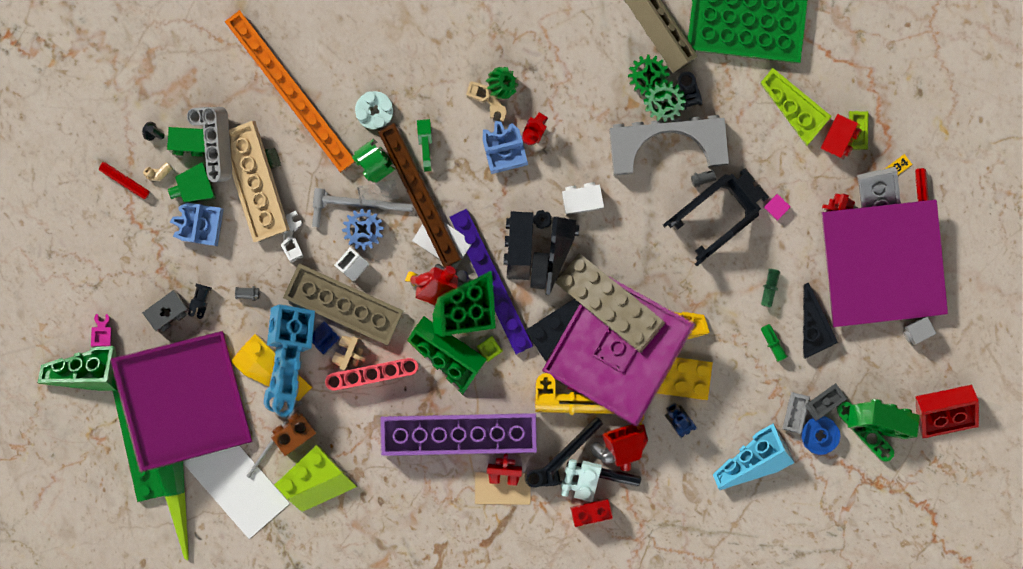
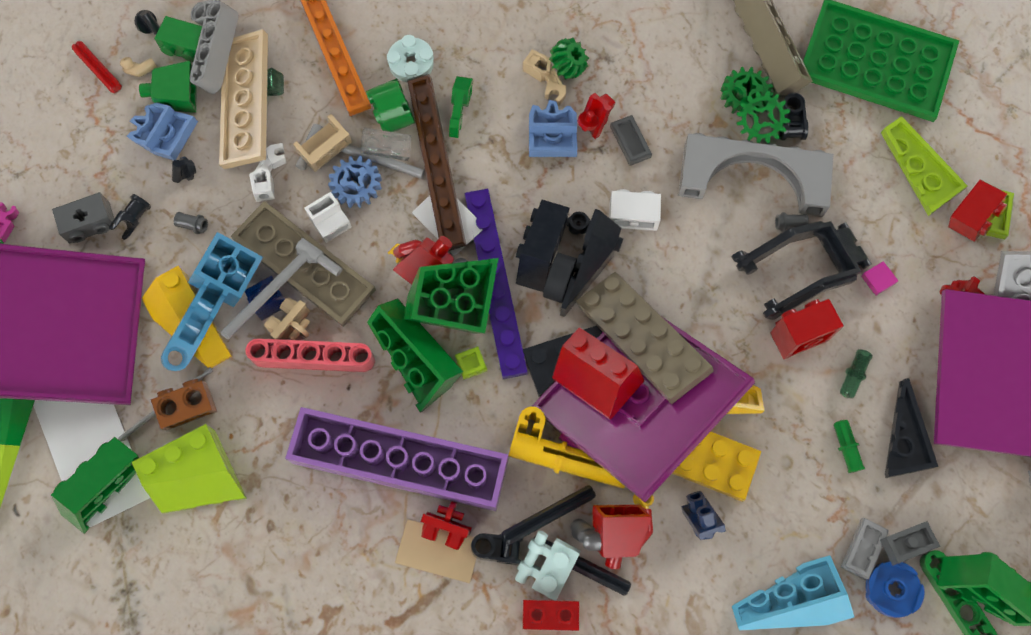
camera: 15 degrees right, 15 degrees down
none -> green wedge [51,437,139,534]
none -> black plate [172,156,196,183]
none -> light grey bar [221,238,343,339]
none -> tan panel [293,114,352,172]
none -> red slope [552,327,645,420]
none -> dark grey tile [610,115,652,166]
none -> red brick [770,299,844,360]

